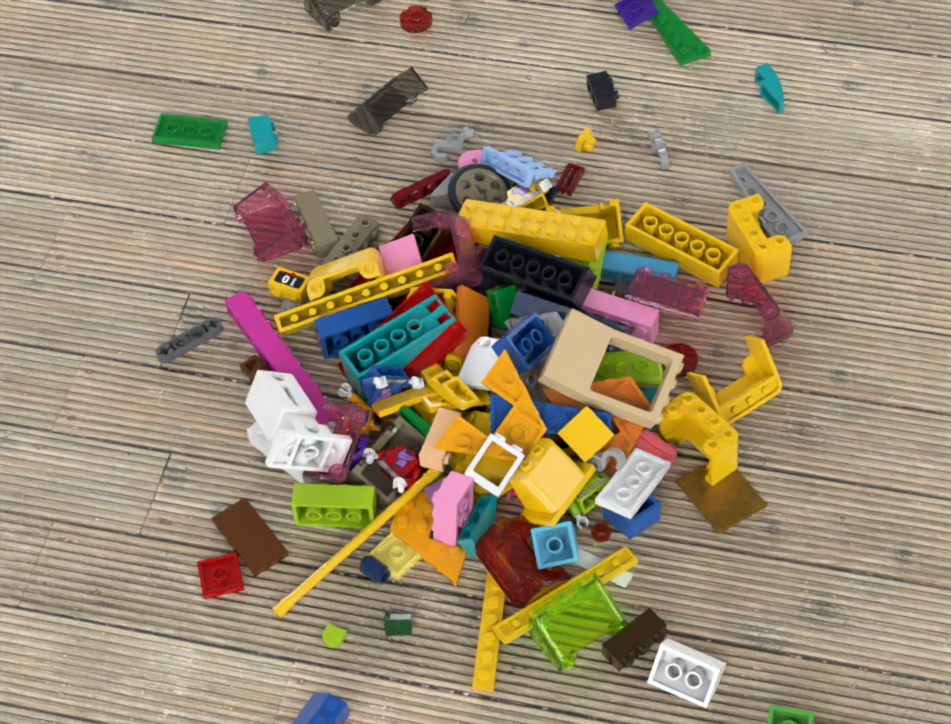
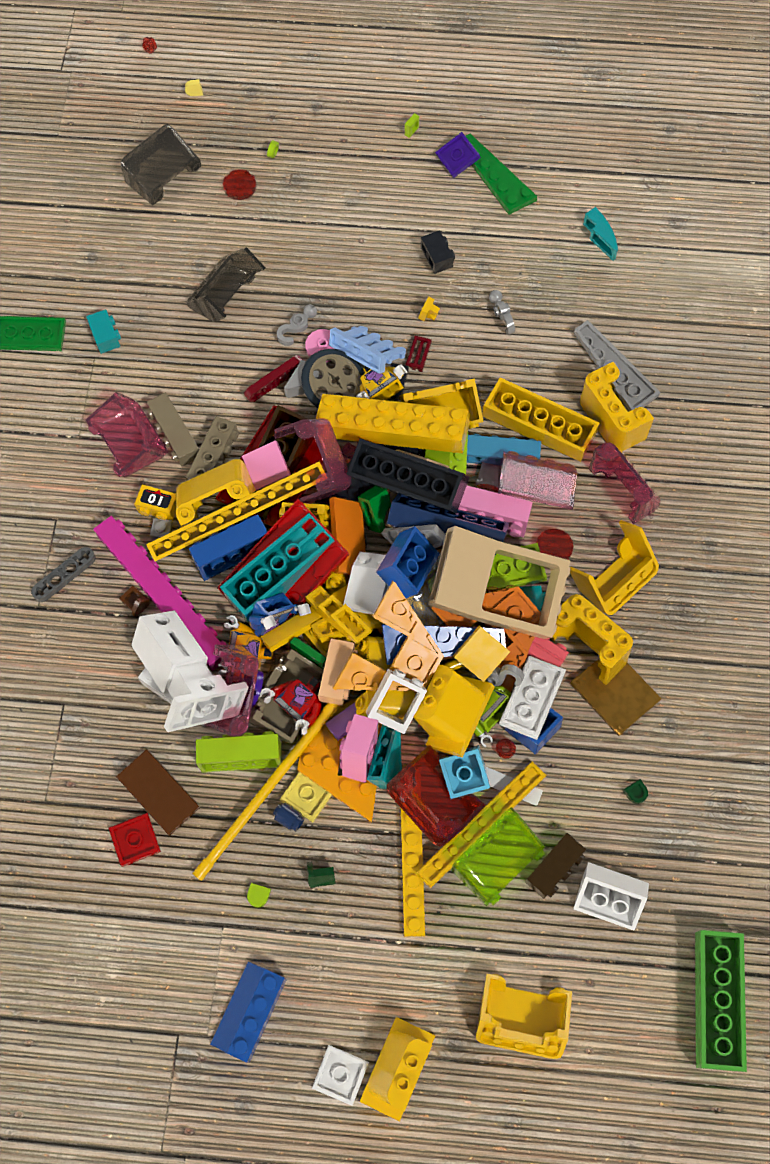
camera: 10 degrees left, 15 degrees up
none -> dark green tile [623,779,648,804]

